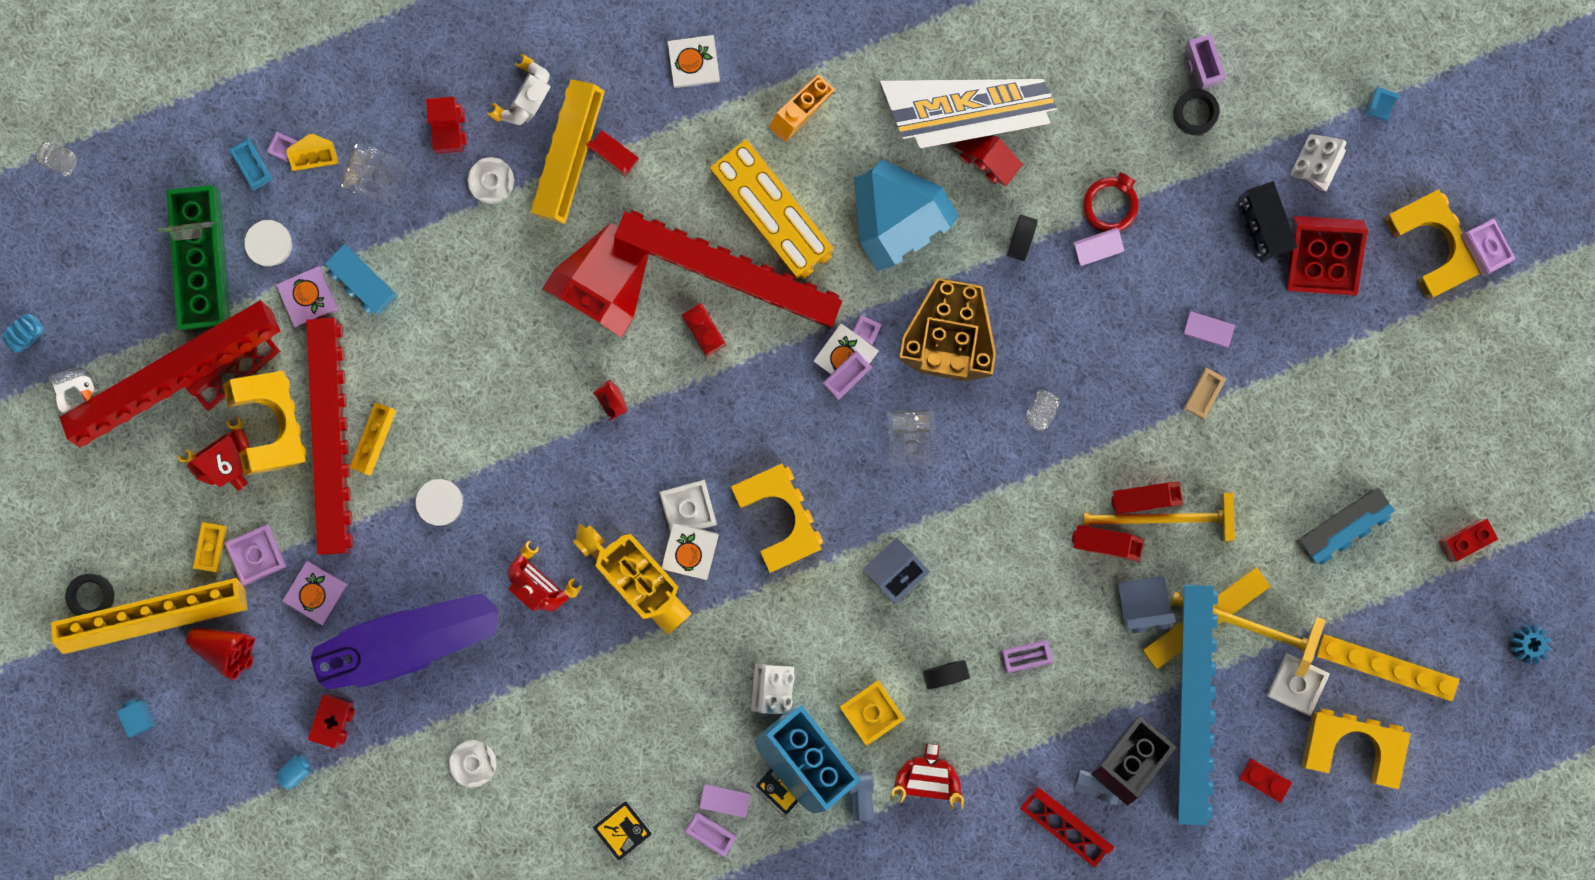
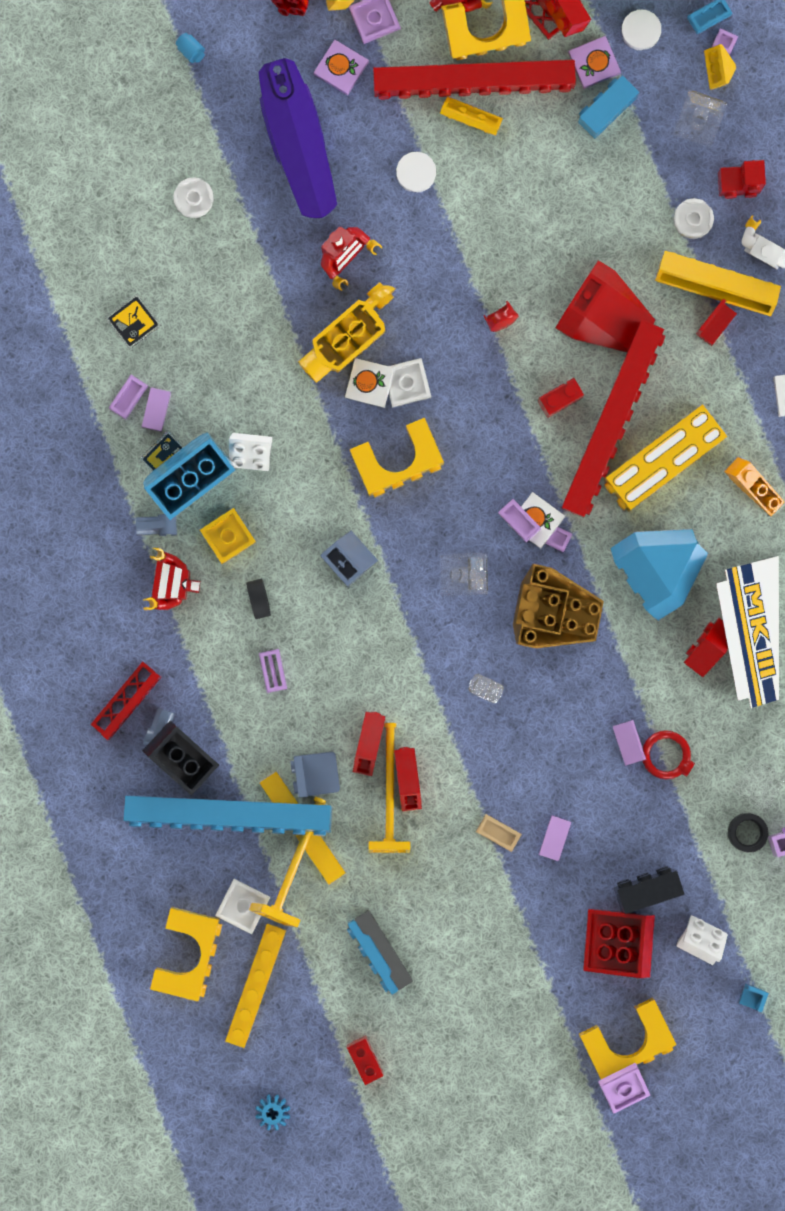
camera: 90 degrees right, 0 degrees up
red brick [308,693,355,749] -> none
black tyre [1007,214,1038,261] -> none
red plate [1238,758,1292,803] -> none

